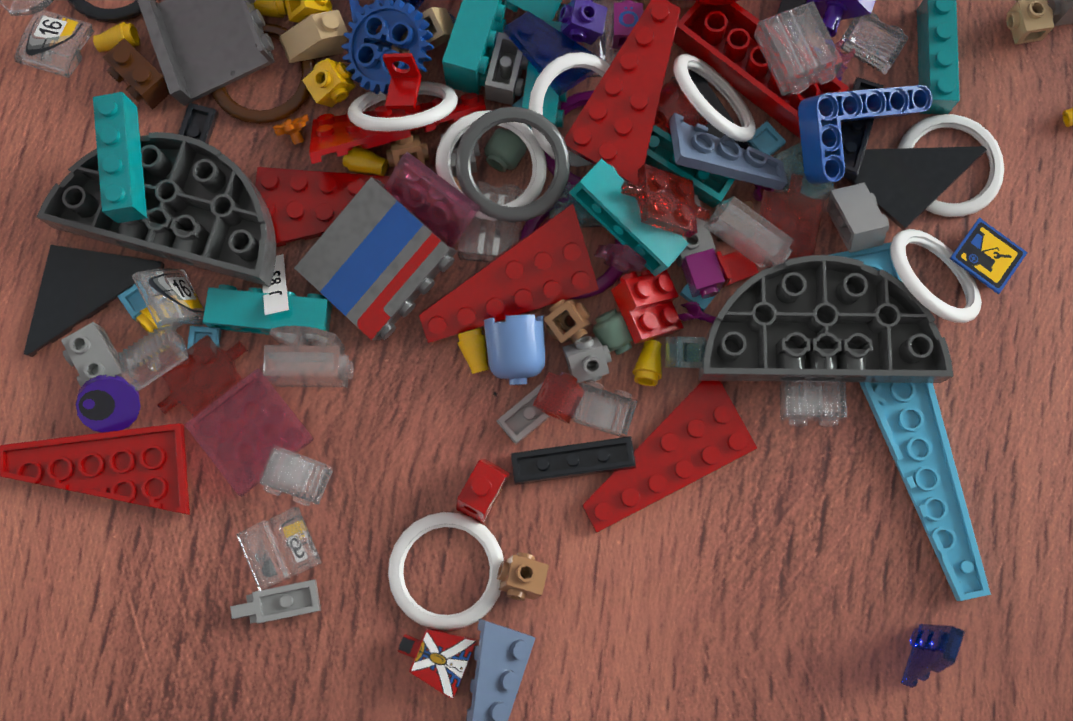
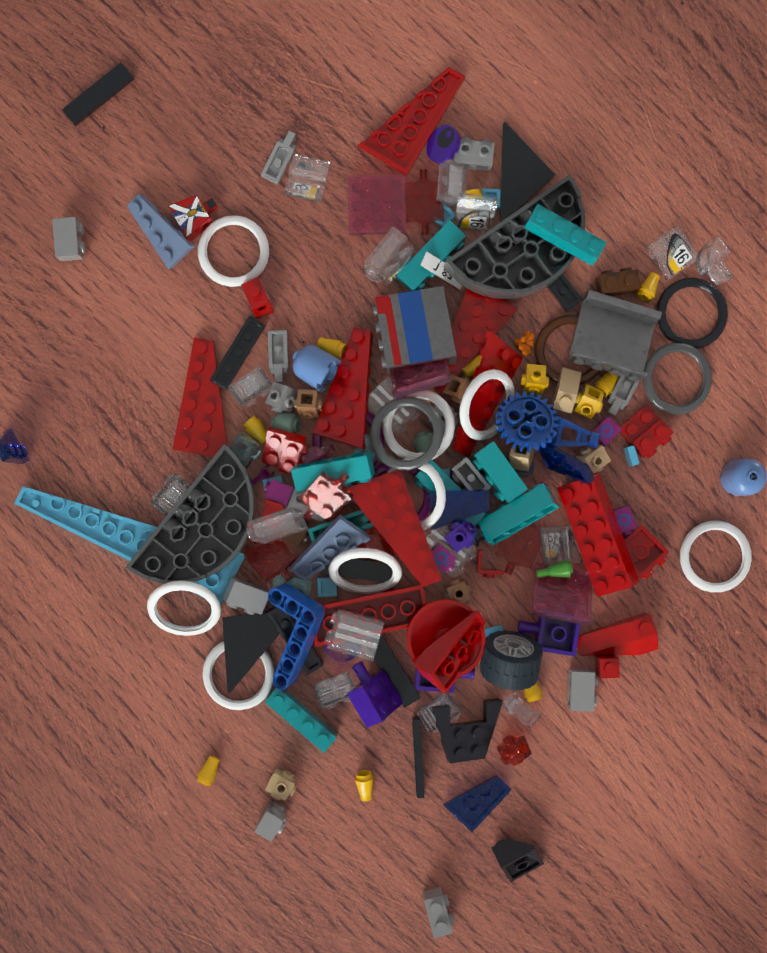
camera: 125 degrees right, 10 degrees up
clear brick [259,444,333,506] -> none
red bracket [383,53,422,110] -> none
medium nougat brick [497,552,549,601] -> none
clear red brick [533,372,585,424] -> none
piece [949,218,1028,294] -> none

